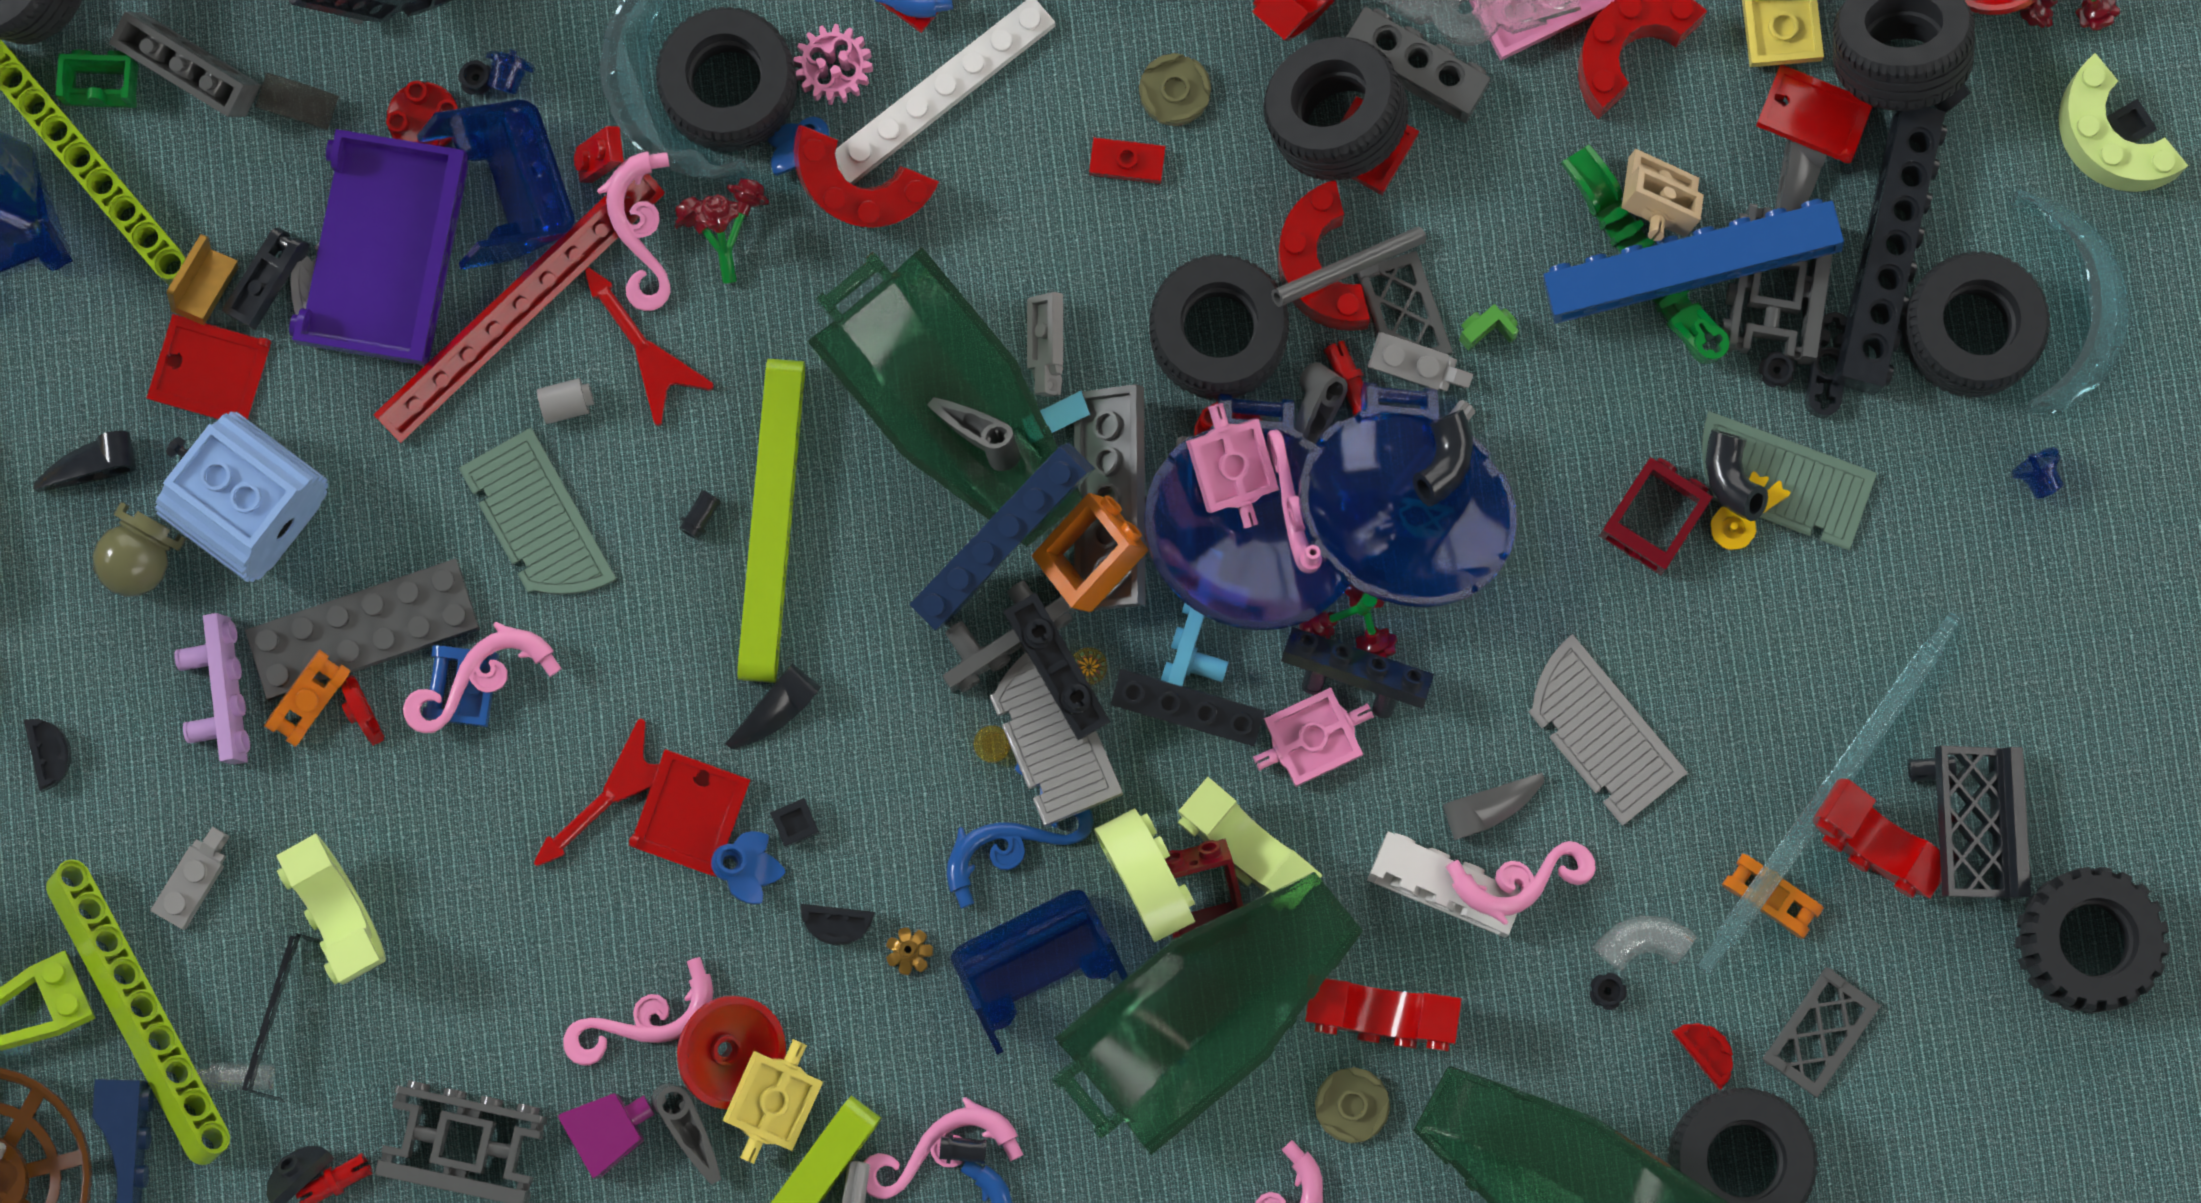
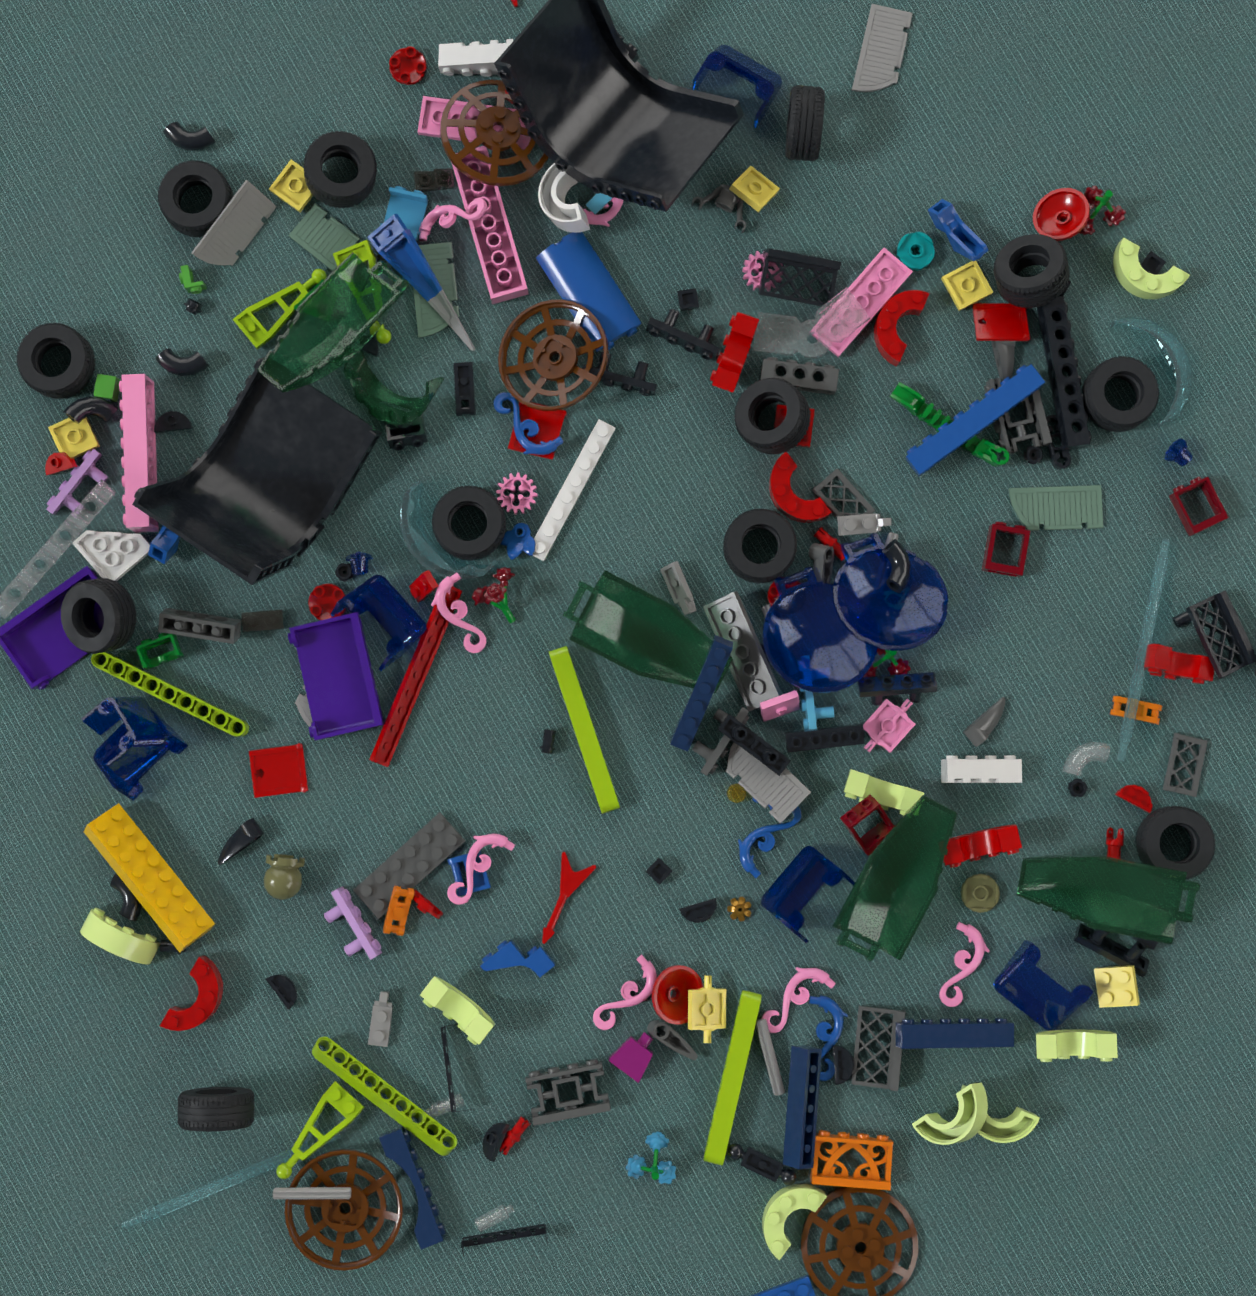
camera: 25 degrees left, 5 degrees up
light blue piece [155,412,328,582] -> none
pearl gold panel [167,234,239,325] -> none
black plate [222,227,309,330] -> none
sand green piece [459,428,617,595] -> none
light grey brick [537,378,594,425] -> none
red piece [585,268,714,426] -> none
red container [628,749,751,877] -> none
blue plate [711,831,785,905] -> none
black piece [725,663,821,749] -> none
red brick [794,125,939,228] -> none
dark grey piece [927,397,1021,471] -> none
black pin [939,1133,987,1164] -> none
medium azure sticker [1026,391,1090,442] -> none
orange window [1031,493,1149,612] -> none
clear yellow tile [1073,647,1107,686] -> none
red plate [1089,137,1165,184] -> none
yellowish green brick [1094,808,1195,942] -> none
olive tile [1139,53,1211,126] -> none
bright pink plate [1186,403,1279,528] -> none
bright pink plant [1267,429,1322,574] -> none
dark grey piece [1271,226,1426,307] -> none
bright pink plant [1446,841,1596,925] -> none
bright green bracket [1459,304,1519,351] -> none
light grey piece [1528,634,1688,826] -> none
tan plate [1622,149,1704,241] -> none
black cylinder [1705,429,1768,521] -> none
yellow piece [1710,471,1791,550] -> none
none -> blue arch [480,940,555,978]
none -> bright pink plate [760,690,800,722]
none -> red piece [1105,827,1124,862]
none -> dark red window [1169,476,1229,536]

